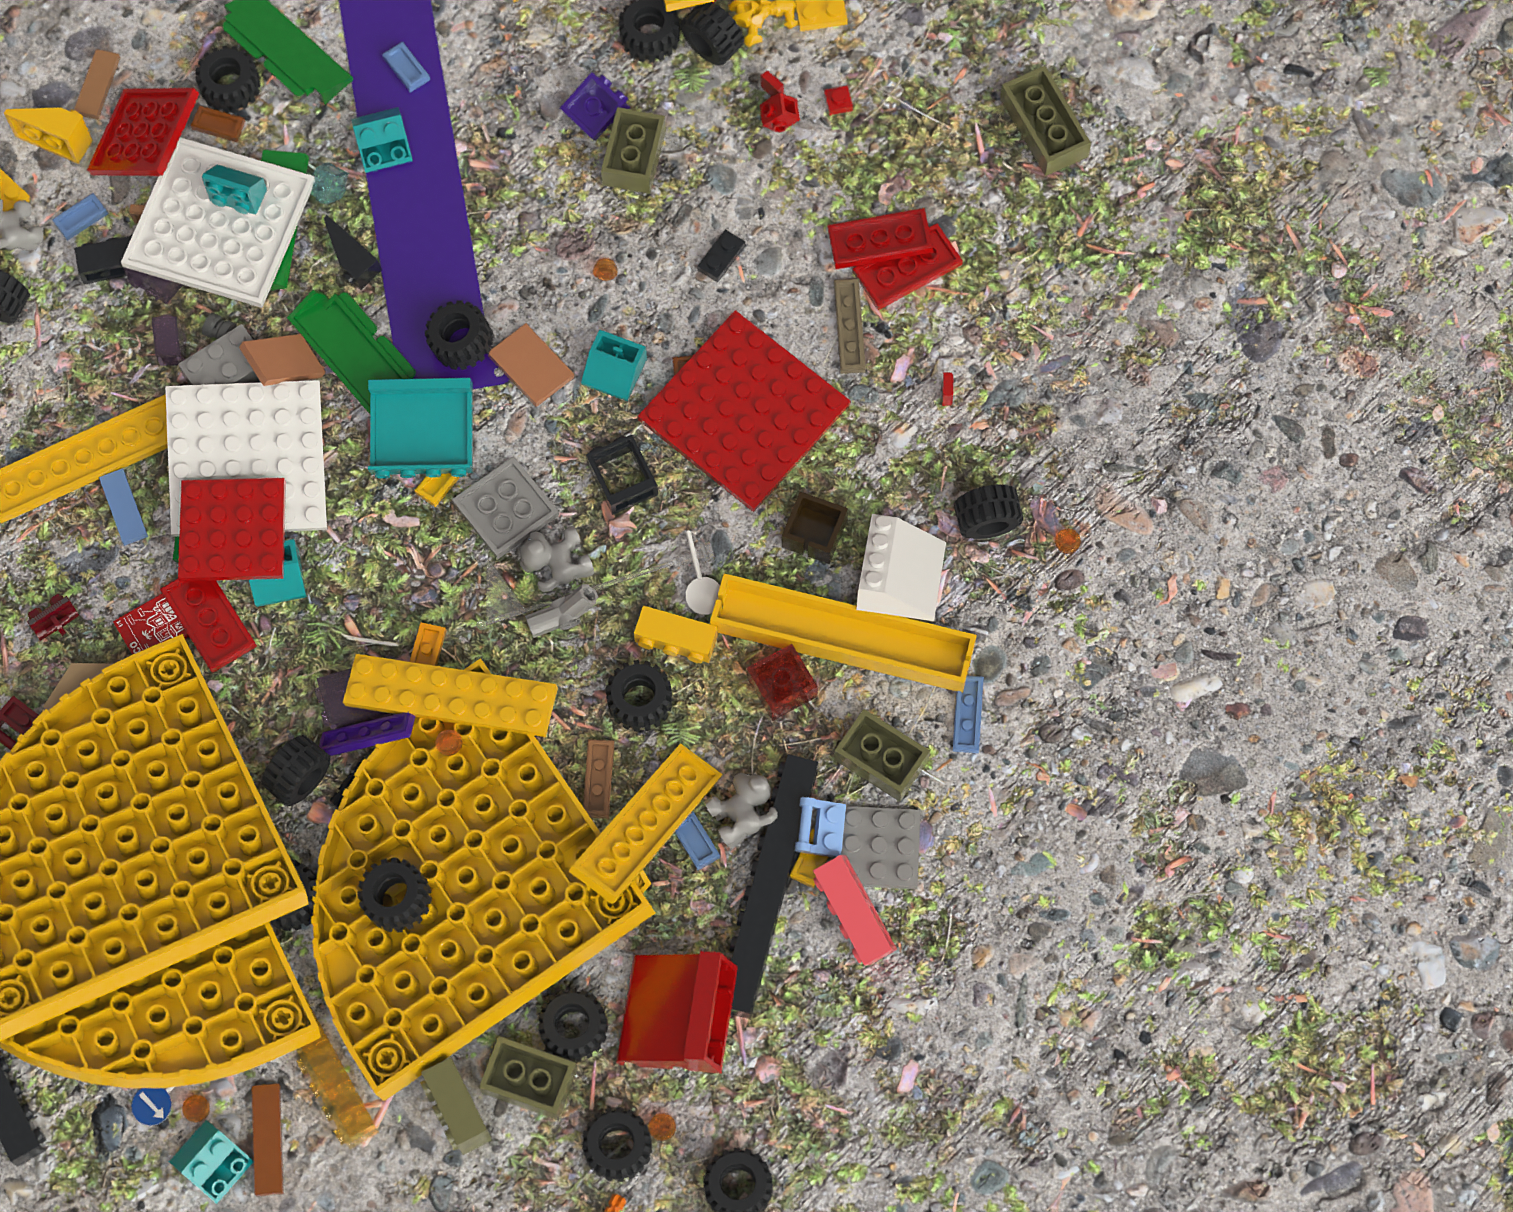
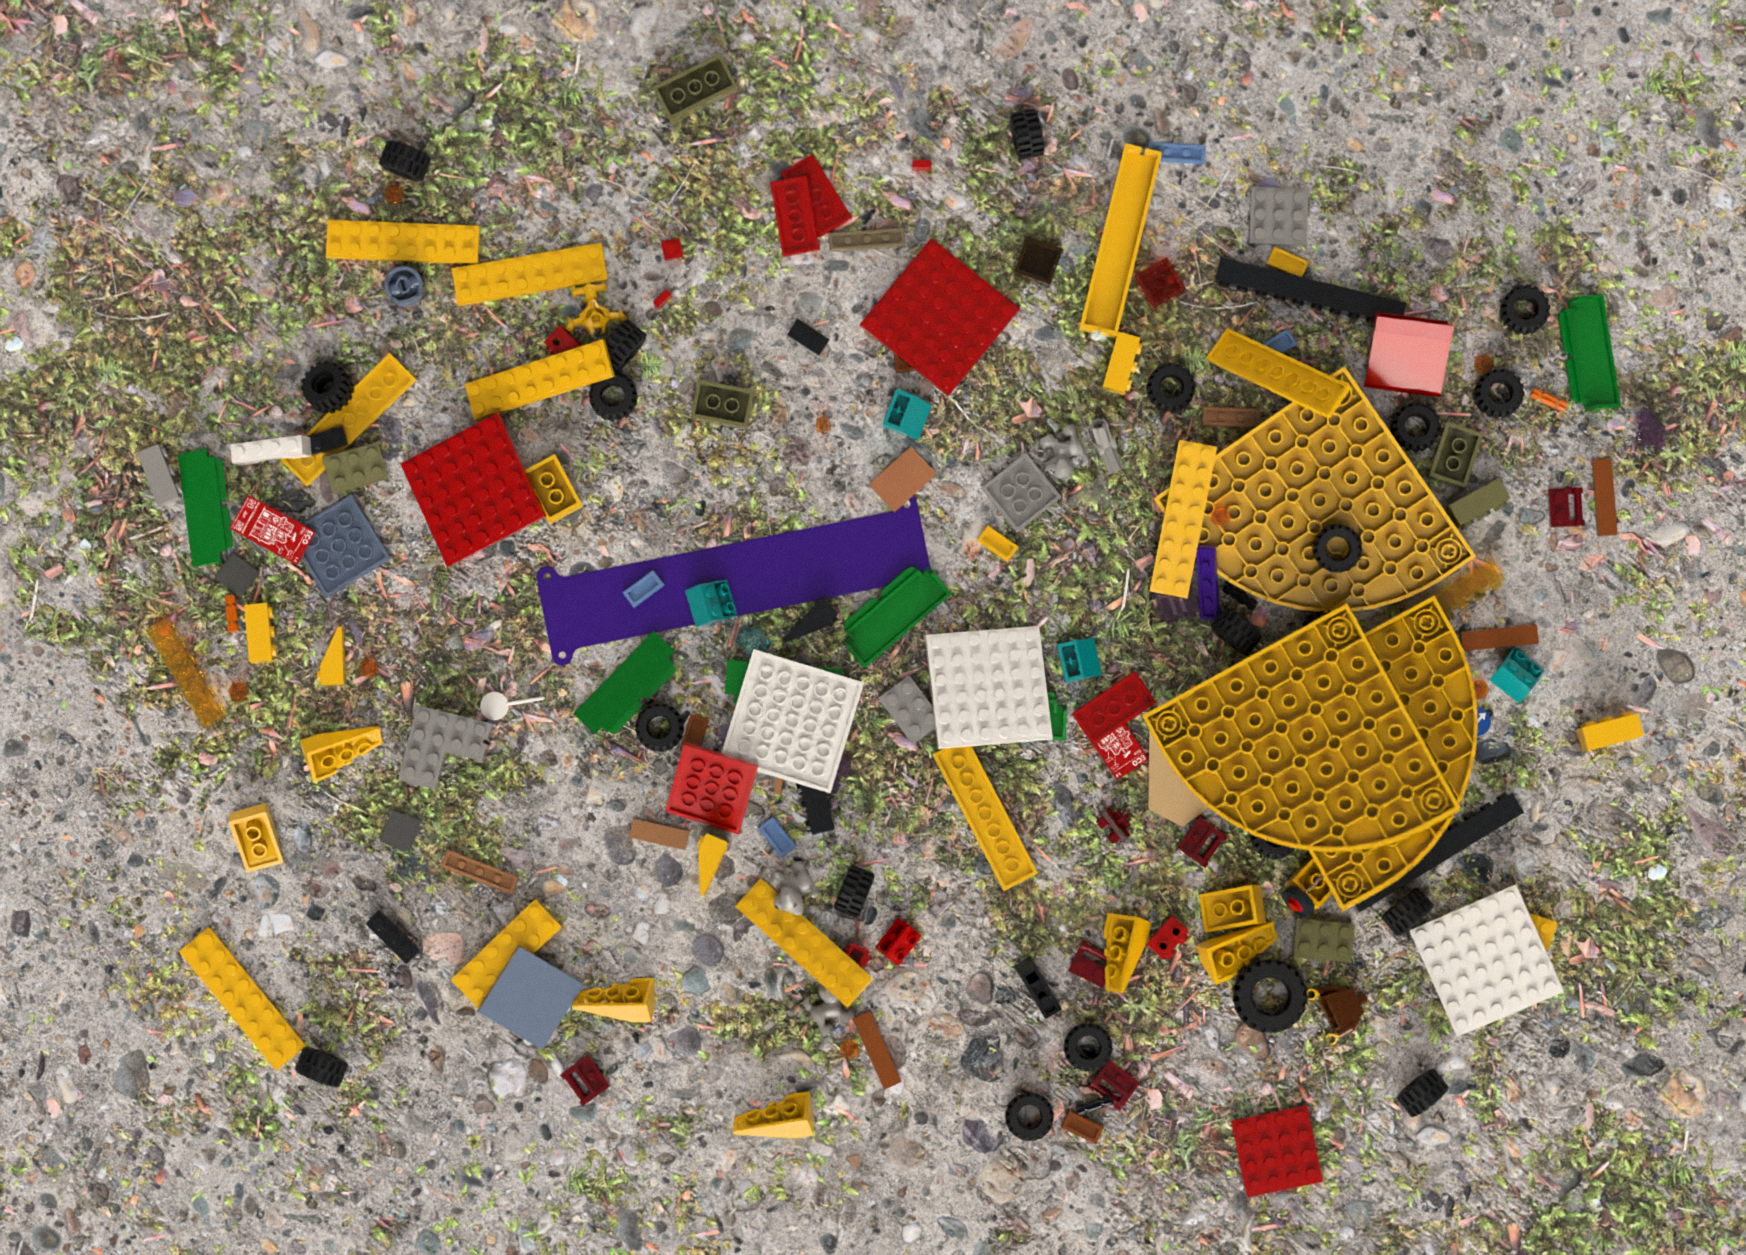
camera: 90 degrees left, 15 degrees up
medium blue tile [99,468,148,546] -> none
clear purple slope [152,315,187,366] -> none
red plate [178,478,286,581] -> none
teal slope [202,164,267,215] -> none
dark grey wheel [202,313,237,339] -> none
nougat tile [239,334,325,386] -> none
teal panel [368,378,473,479] -> none
light orange plate [409,622,447,666] -> none
black tyre [425,300,493,370] -> none
dark purple plate [560,72,631,141] -> none
black window [586,435,659,515] -> none
white piece [685,530,720,615] -> none
light grey animal [704,772,778,849] -> none
red brick [759,92,800,133] -> none
light blue plate [795,797,846,858] -> none
coral brick [813,855,897,966] -> none
olive brick [834,709,930,802] -> none
white slope [856,514,946,621] -> none
clear orange plate [1055,529,1081,554] -> none

